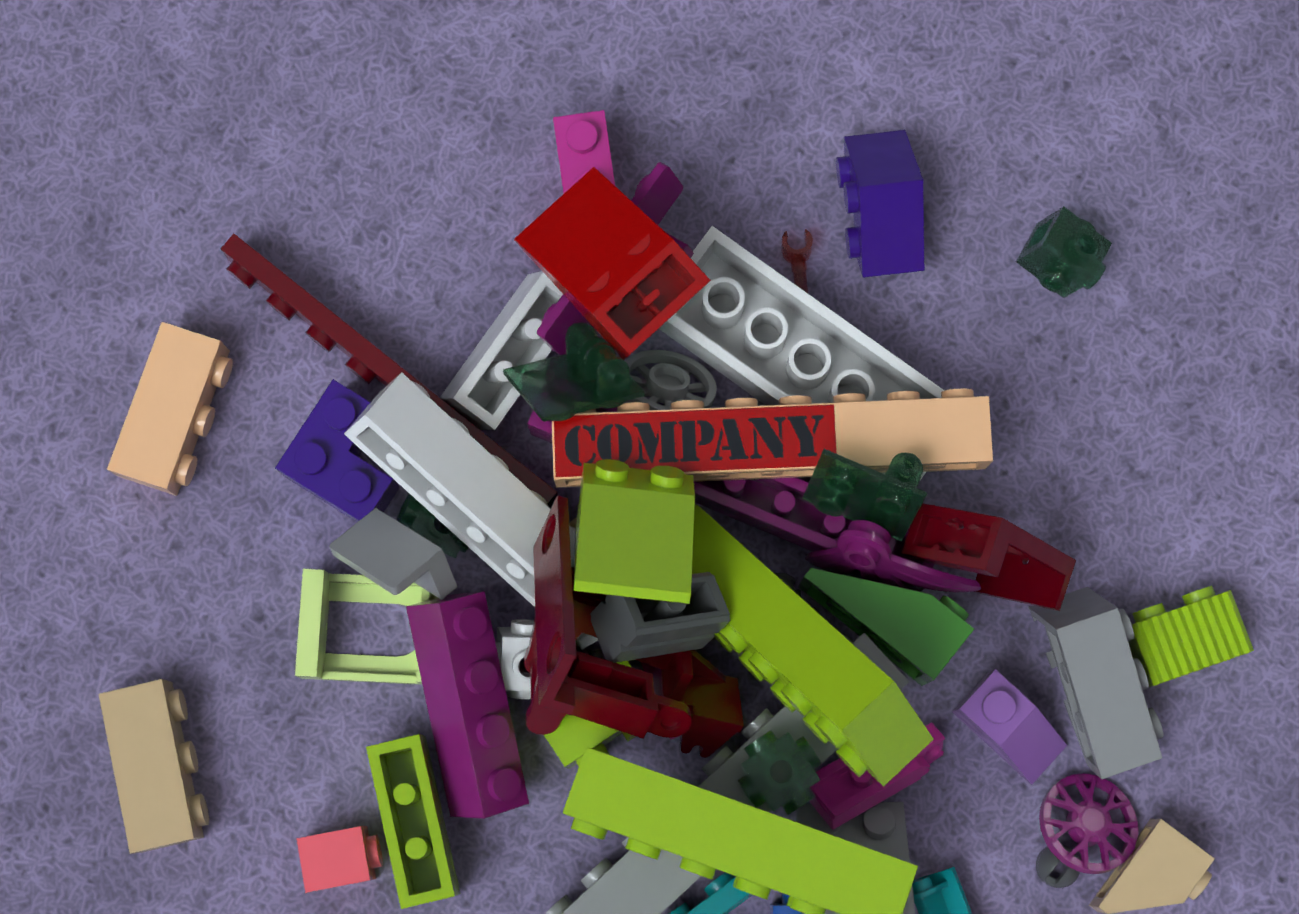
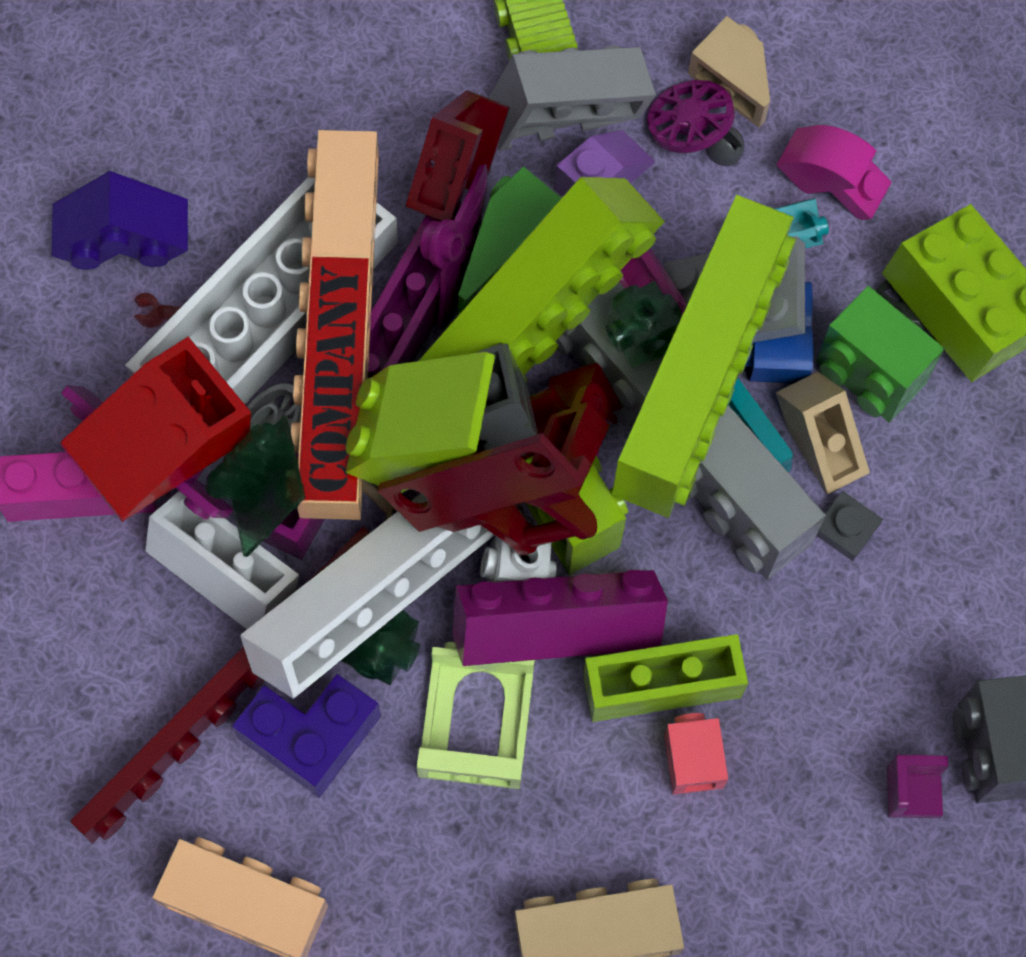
camera: 90 degrees left, 10 degrees down
light grey panel [329,508,458,600] -> none
clear green hinge [802,449,928,541] -> none
clear green brick [1016,206,1112,298] -> none

